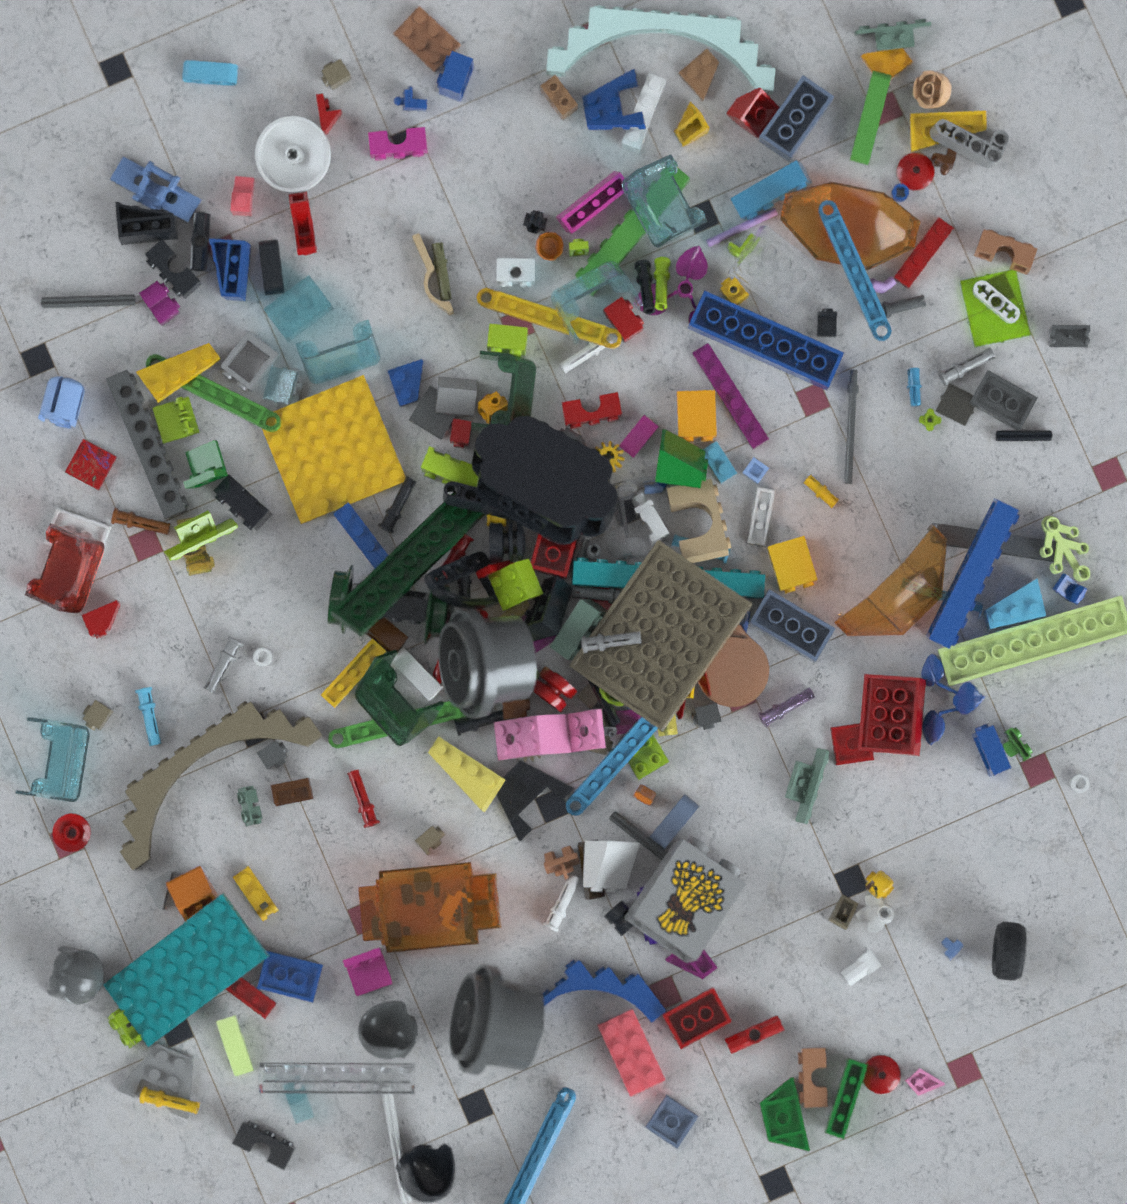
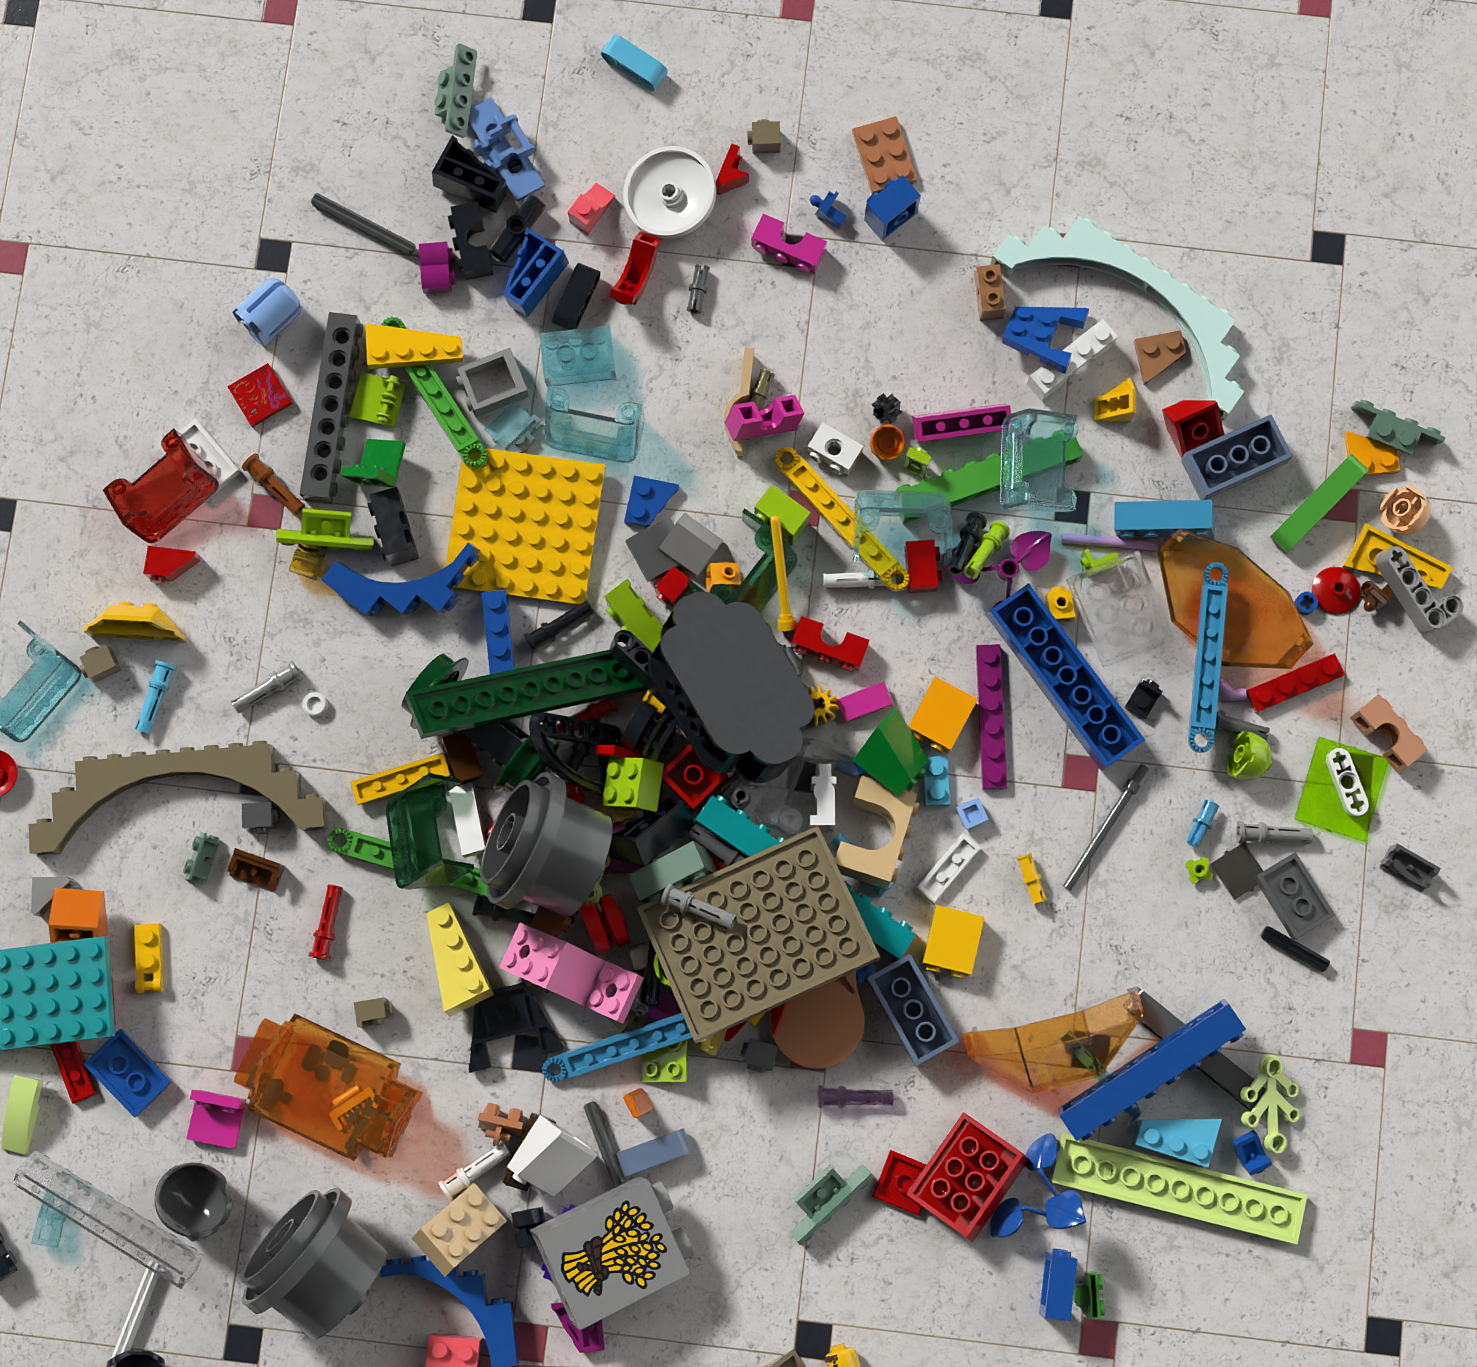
camera: 30 degrees right, 5 degrees down
none -> yellow wedge [84,602,186,642]
none -> blue arch [321,543,481,616]
none -> tan brick [412,1183,507,1277]
none -> sand green bracket [435,43,477,138]
none -> dark grey pin [686,264,710,314]
none -> dark pink arch [724,395,805,441]
none -> yellow piece [770,516,797,631]
none -> lime cylinder [1226,731,1273,781]

